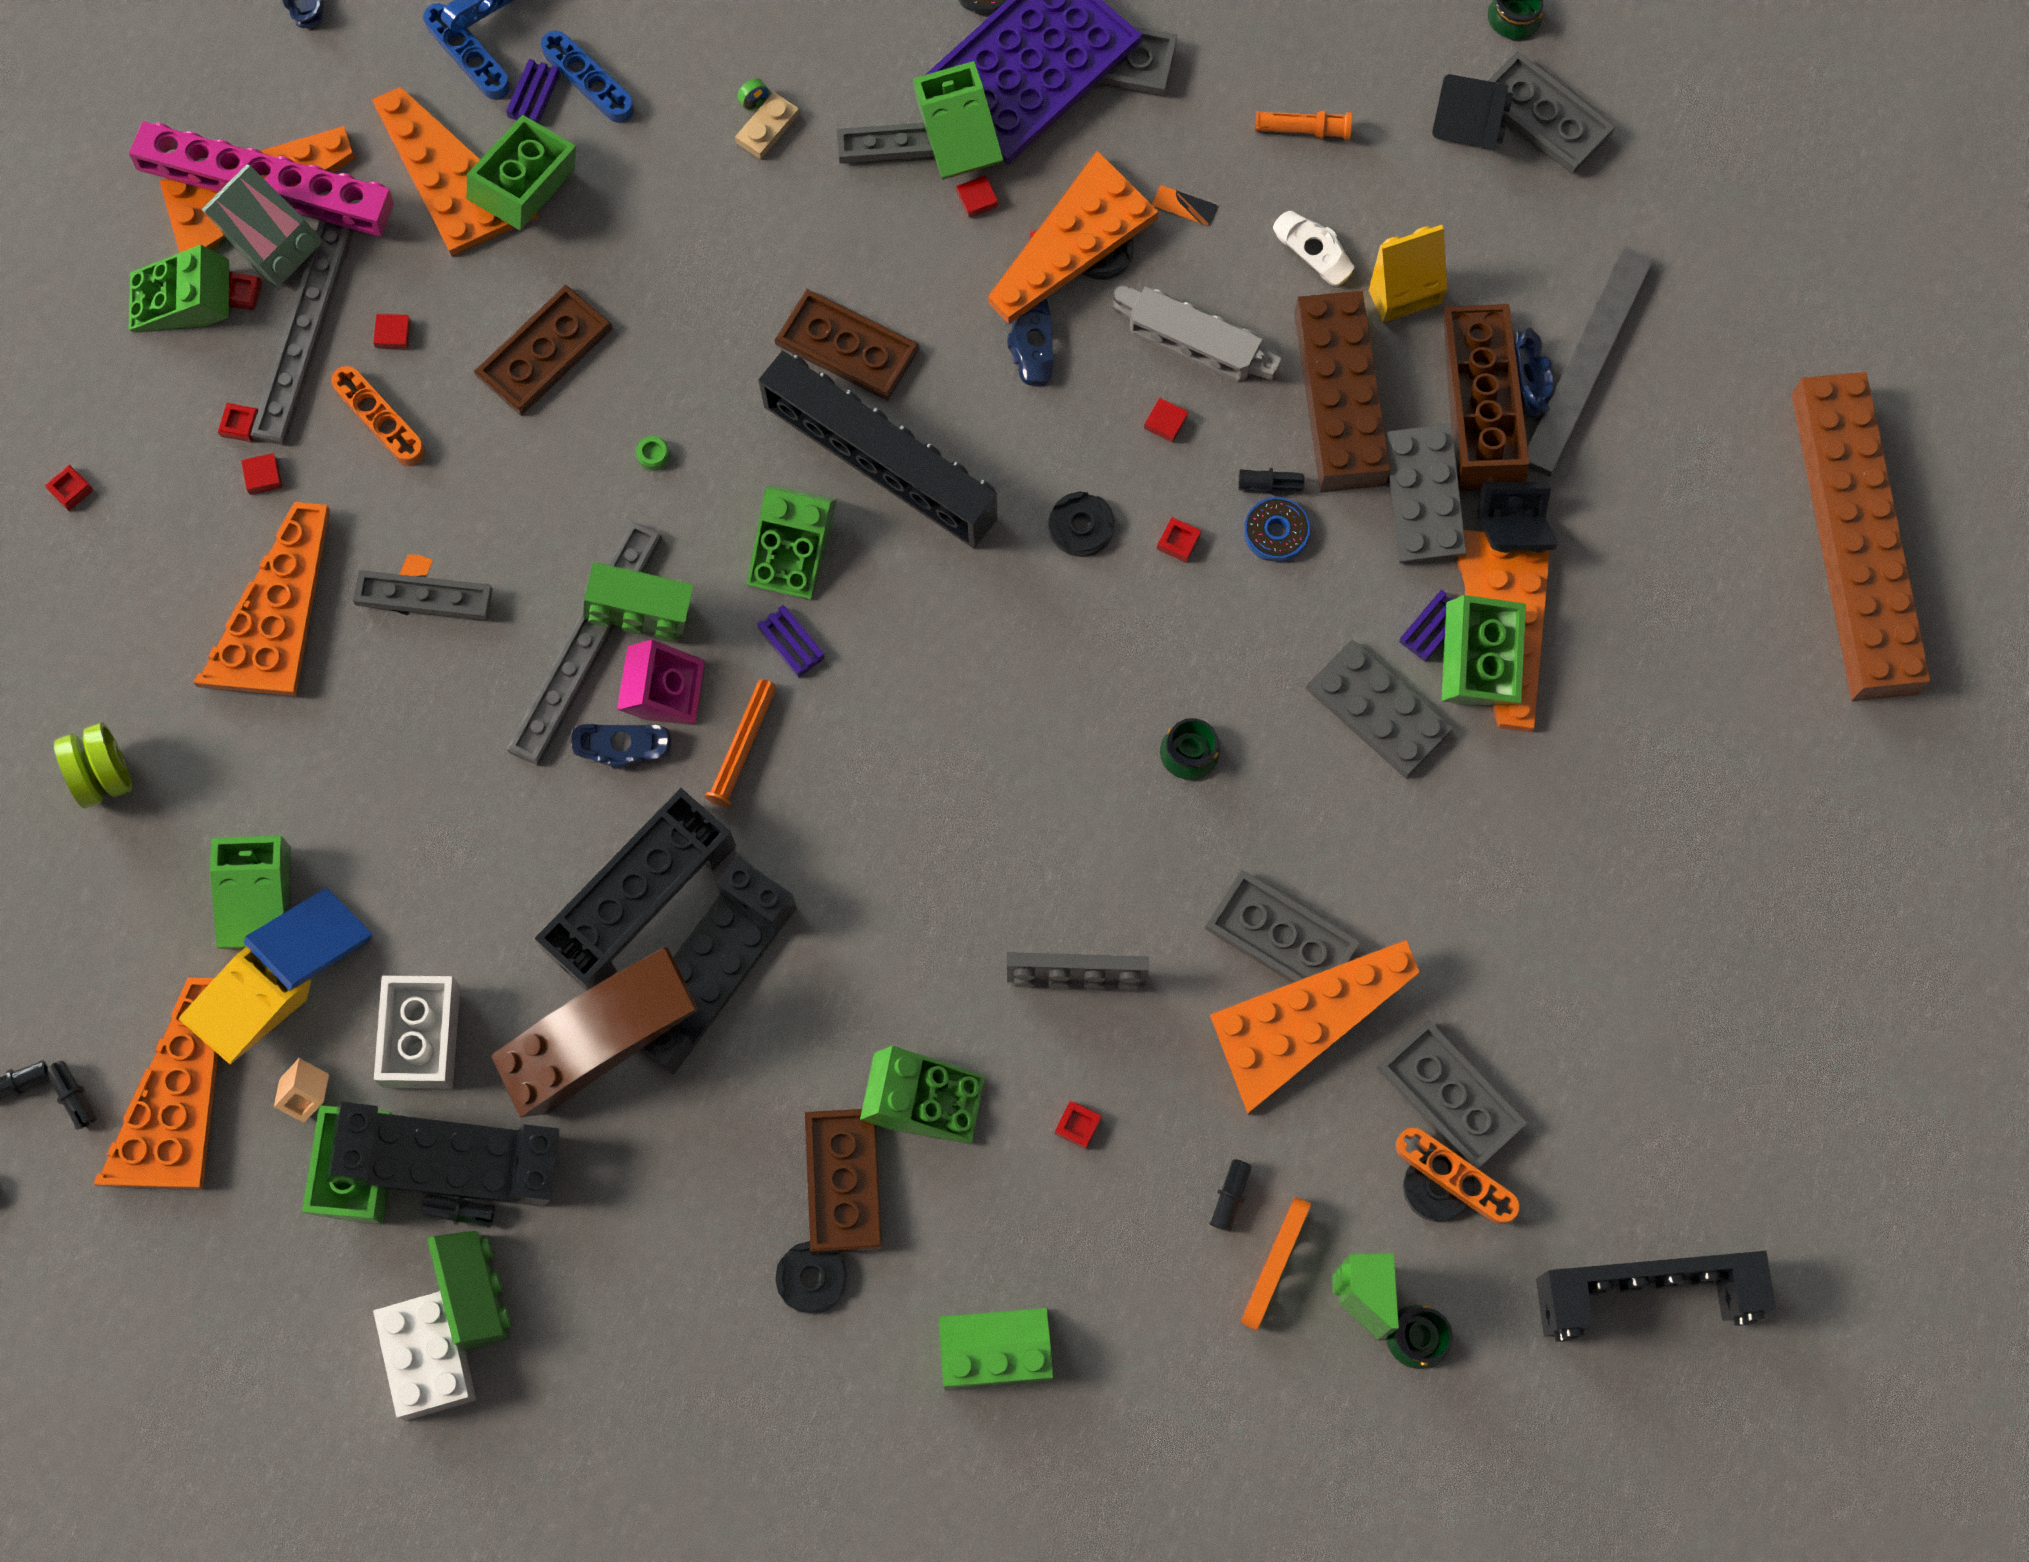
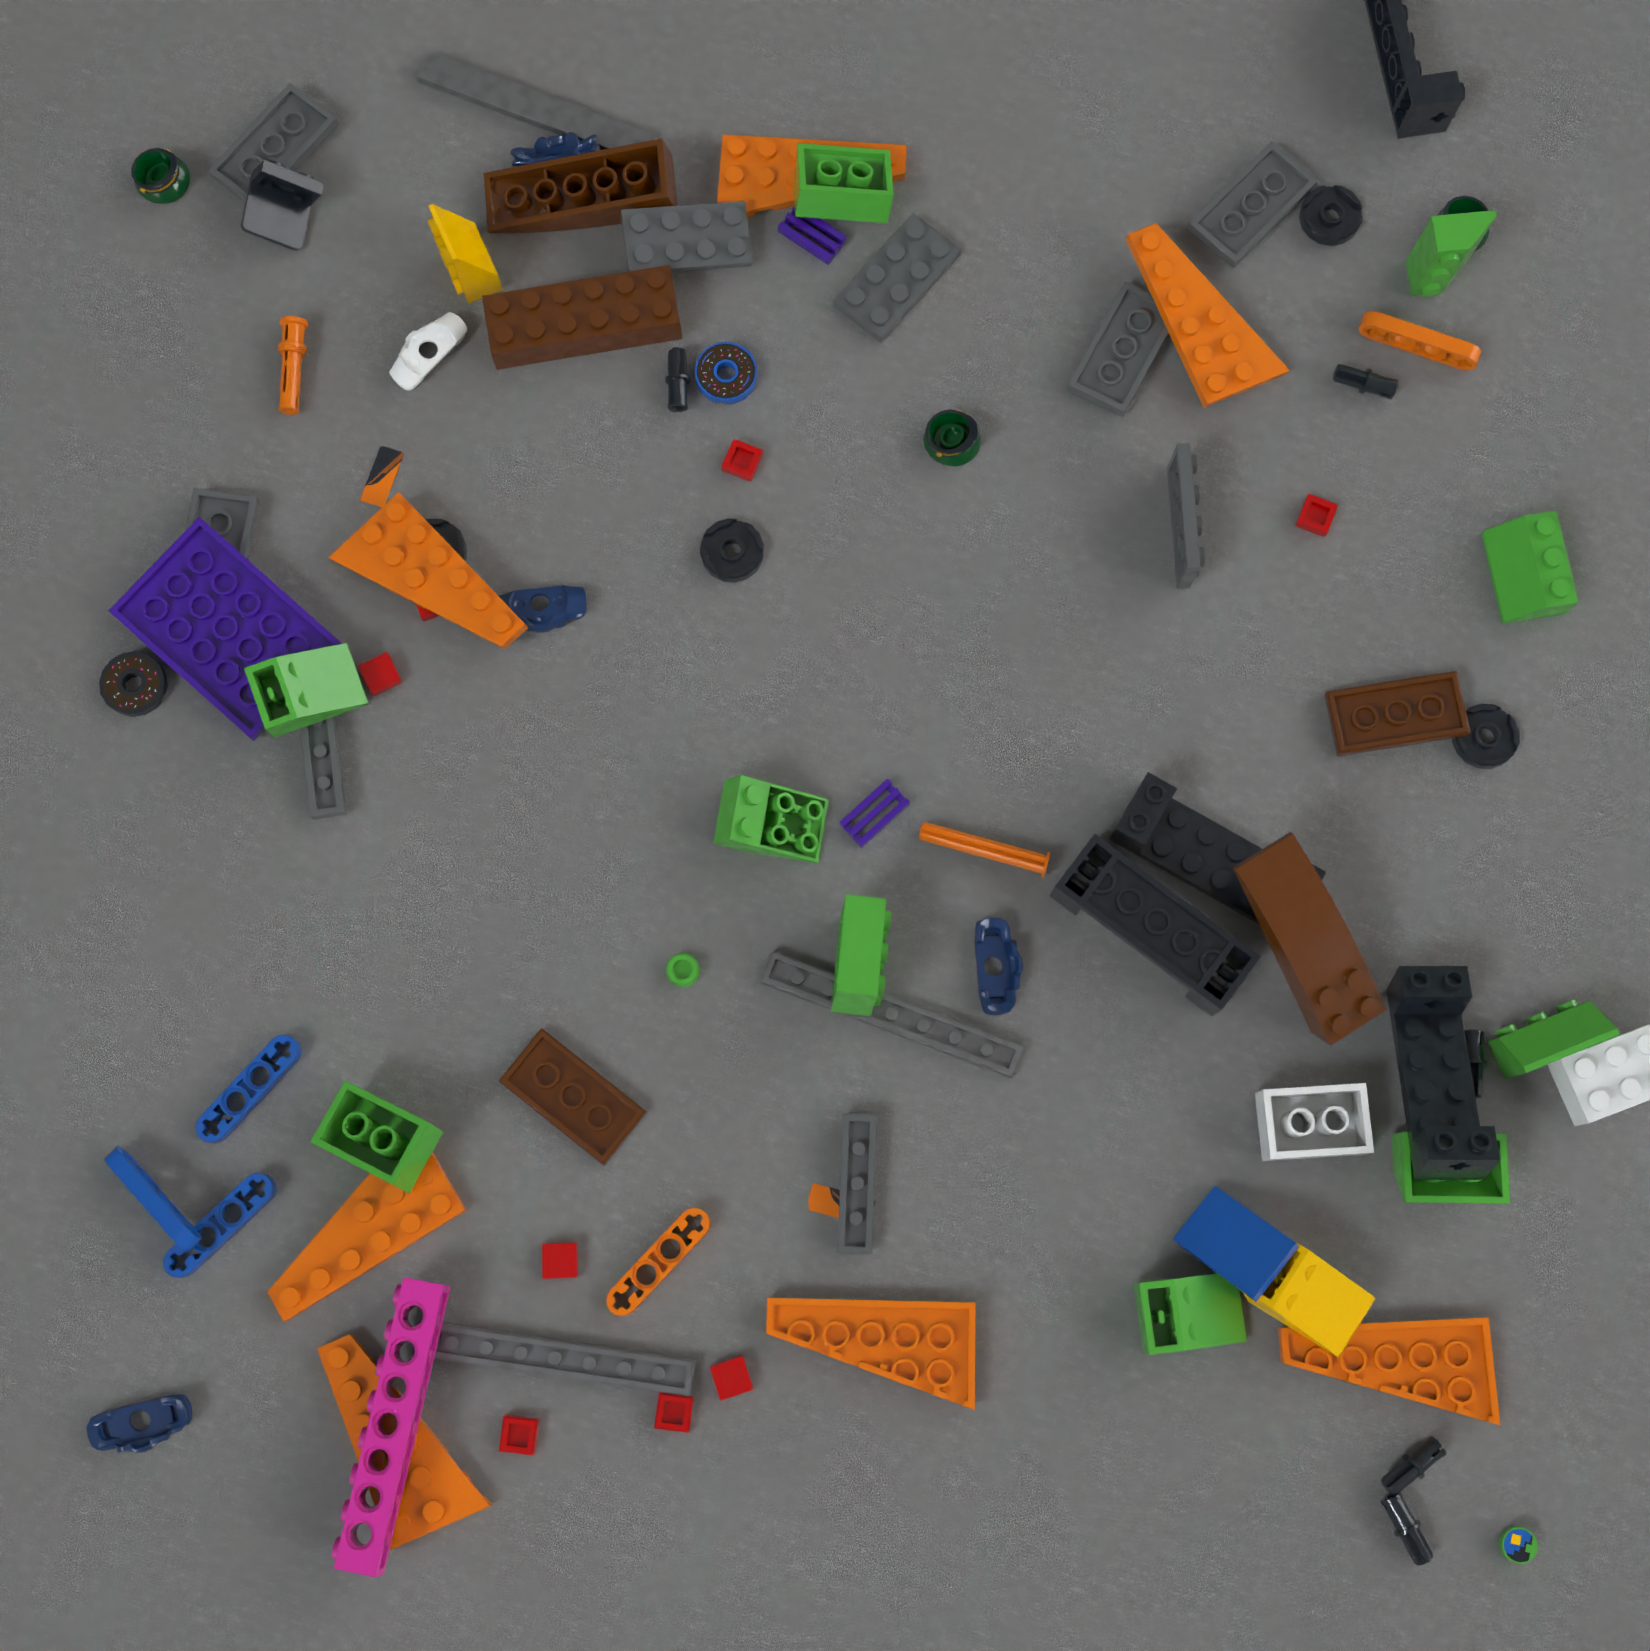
camera: 95 degrees left, 5 degrees up
red tile [44,464,94,511] -> none
lime wheel [54,722,132,809] -> none
bright green slope [129,245,229,332] -> none
sand green slope [201,164,324,287] -> none
light nougat panel [274,1058,329,1123] -> none
dark purple tile [506,59,560,124] -> none
dark pink slope [617,639,705,725] -> none
tan plate [735,92,800,160] -> none
tile [737,78,770,111] -> none
black brick [758,350,998,549] -> none
reddish brown tile [774,288,920,401] -> none
bright green slope [860,1045,985,1144] -> none
light grey hinge [1112,285,1281,382] -> none
red tile [1144,397,1188,443] -> none
orange beam [1395,1127,1519,1225] -> none
black bracket [1477,482,1557,553] -> none

